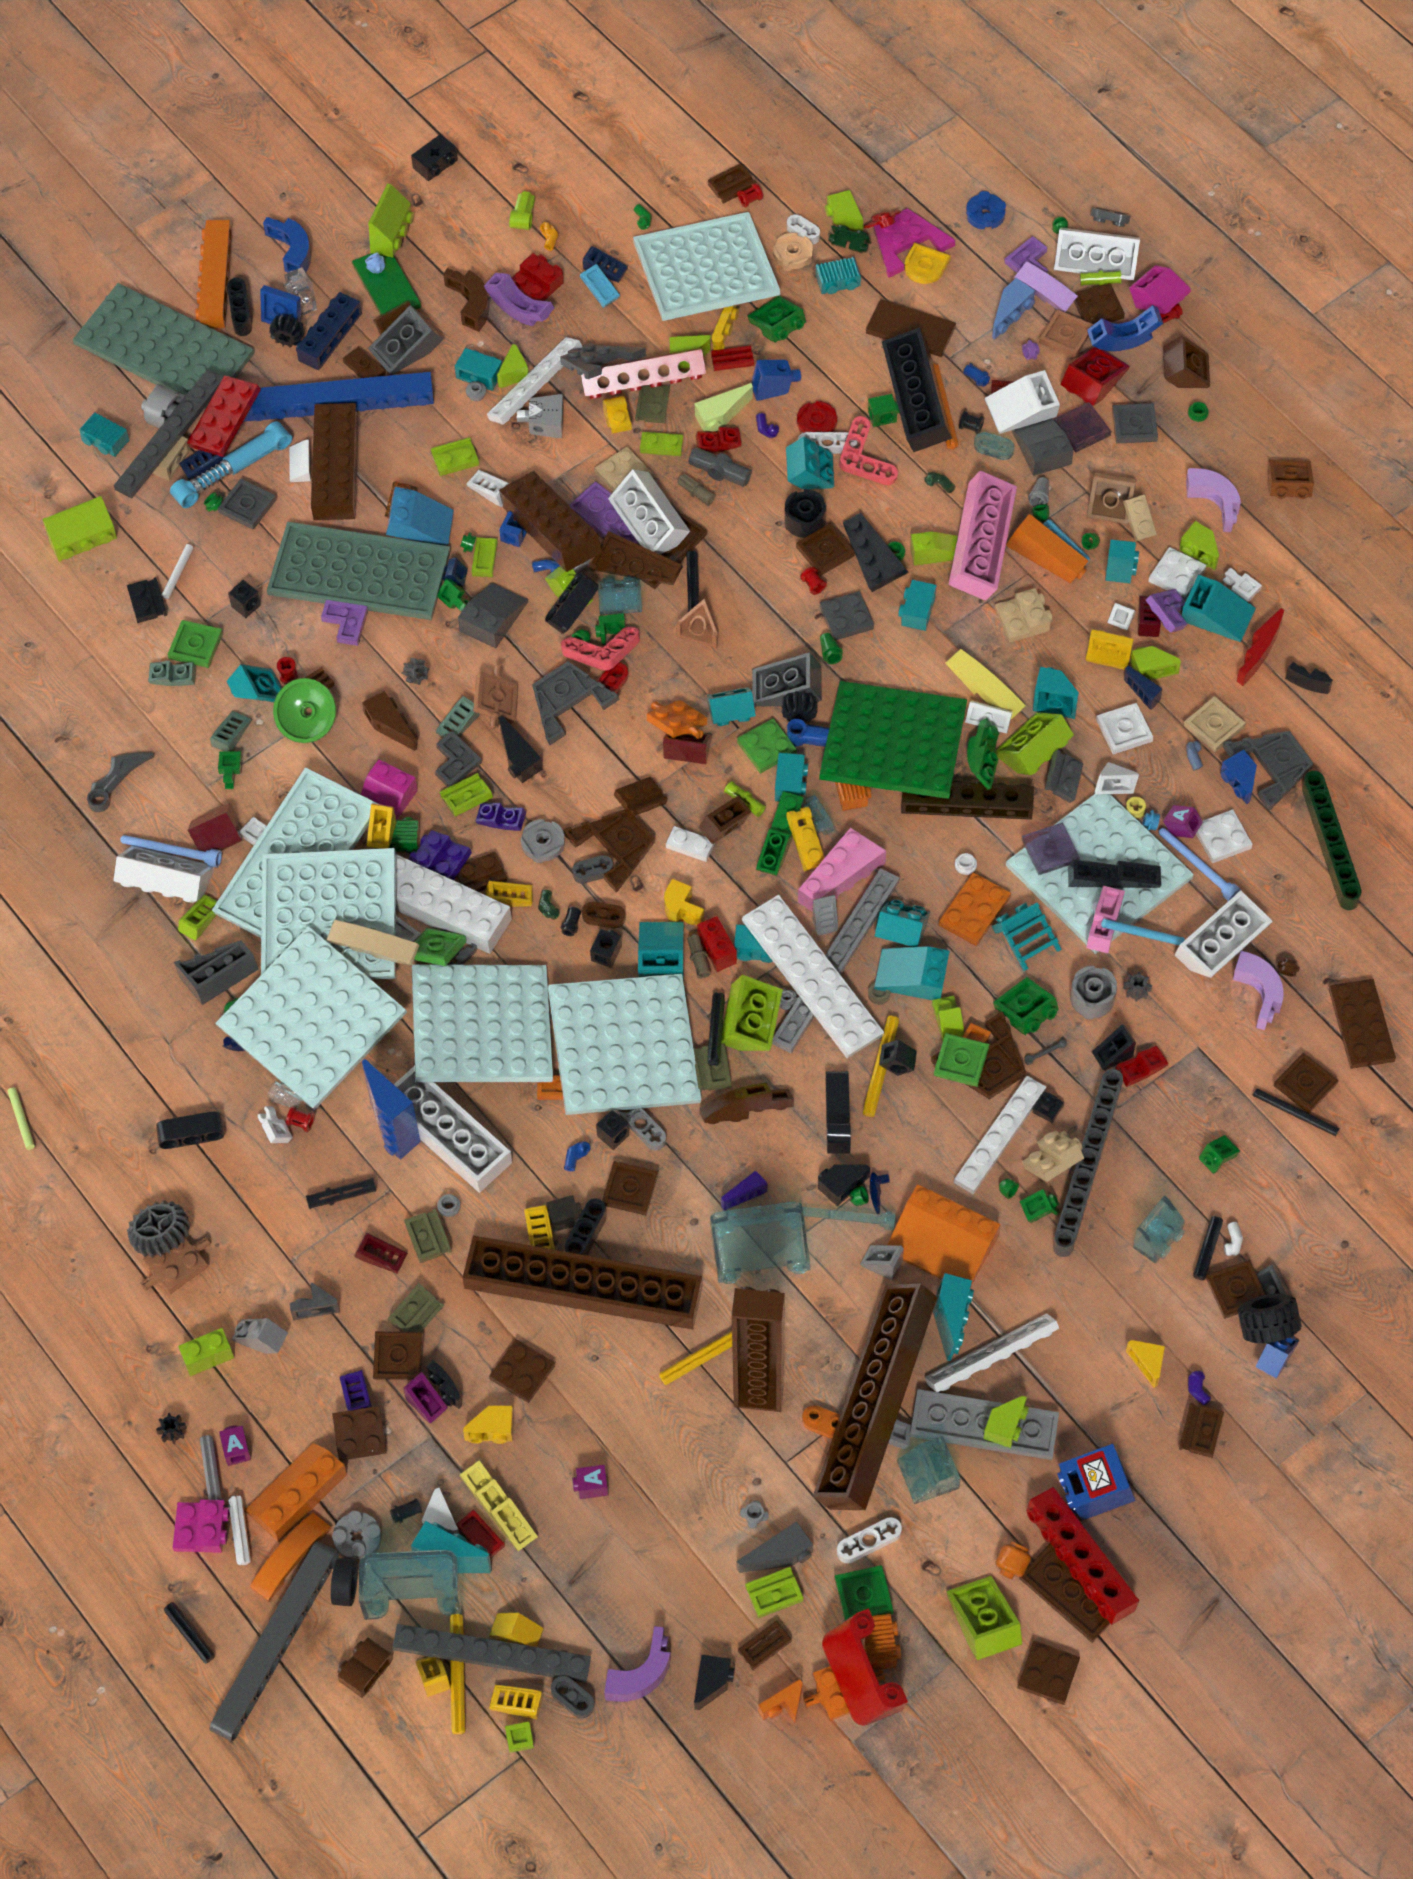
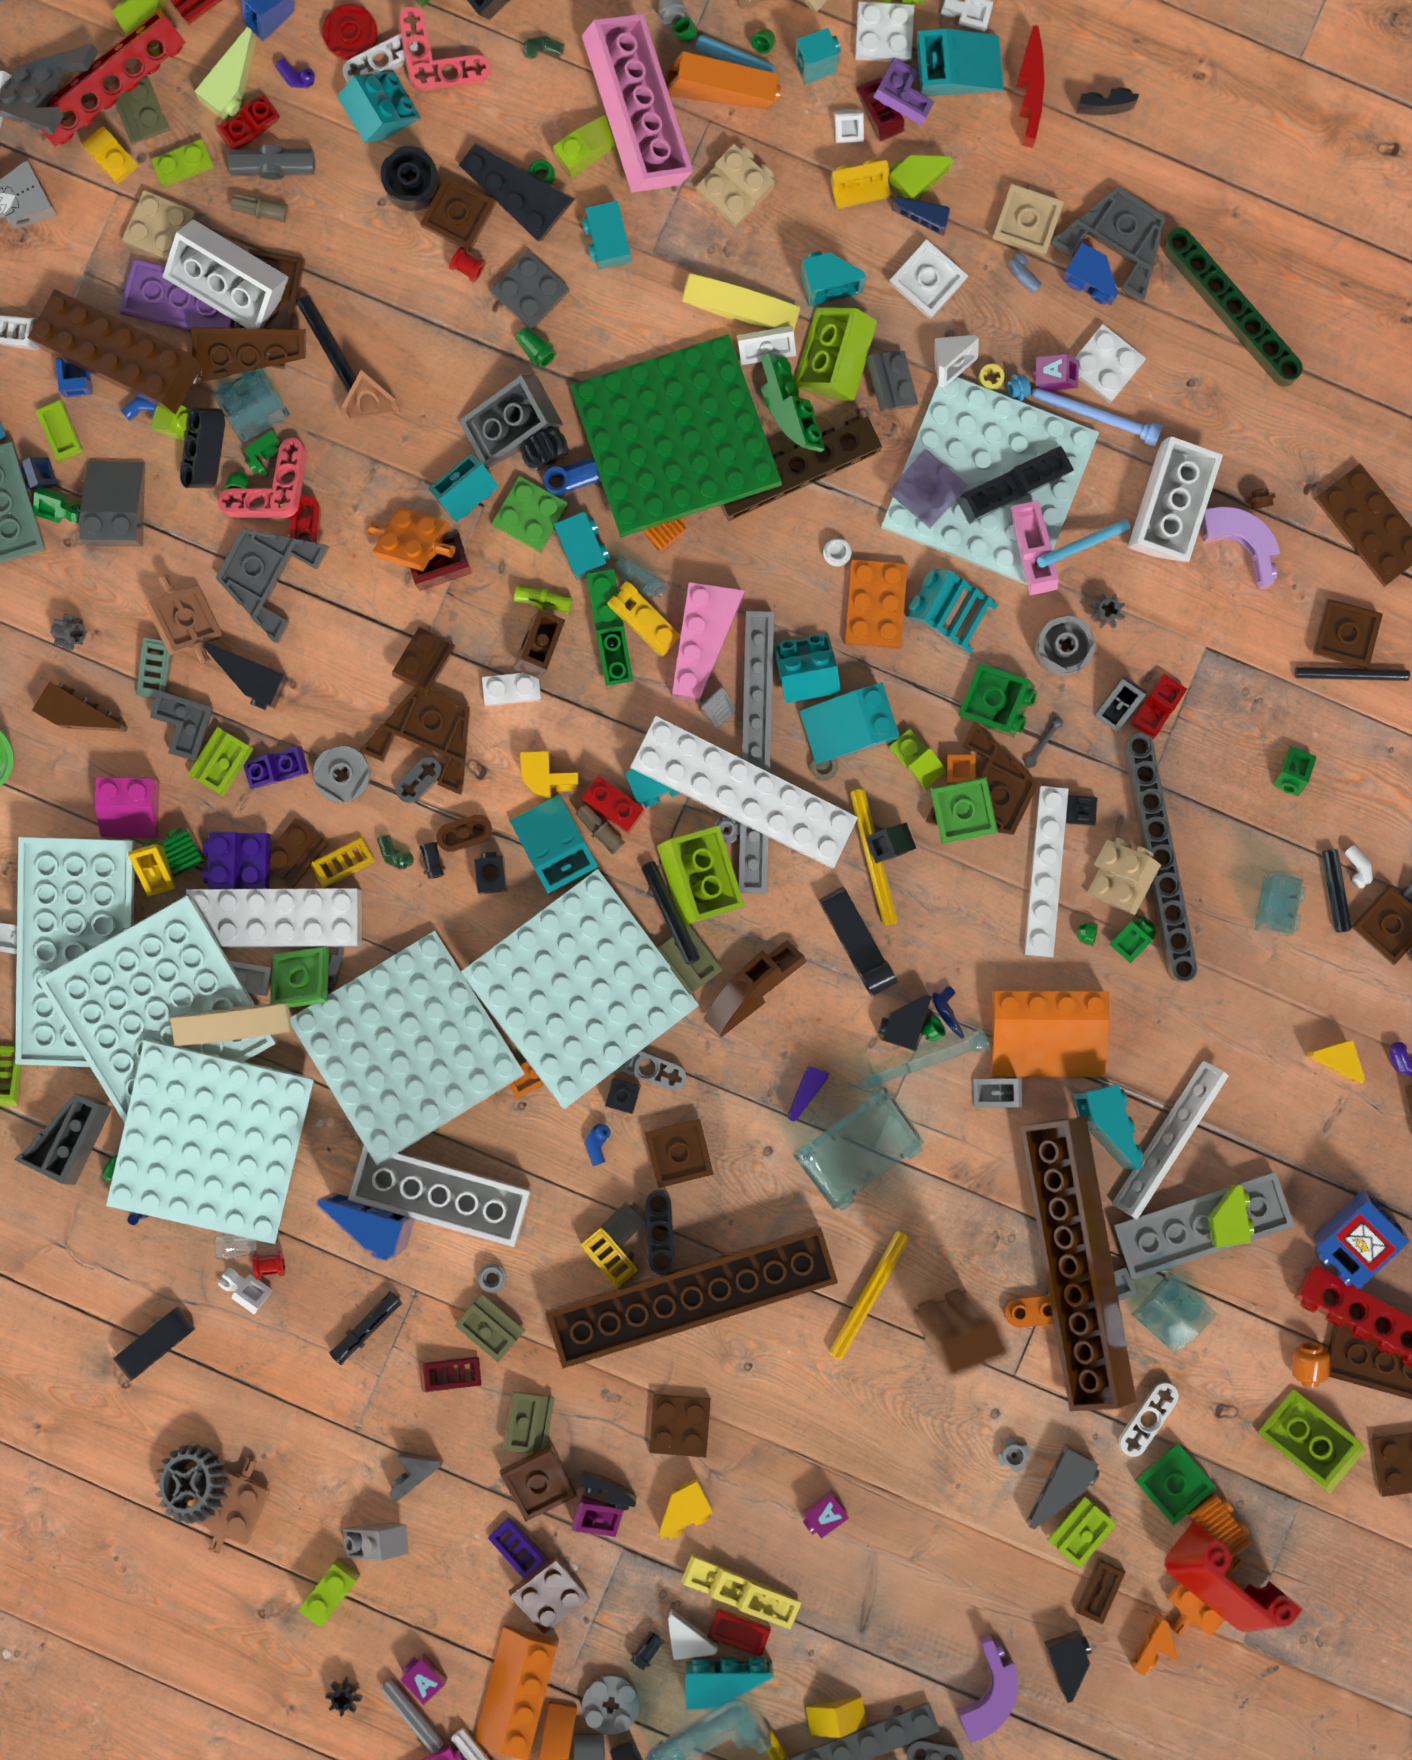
camera: 30 degrees left, 25 degrees up
green plate [460,532,476,553] -> none

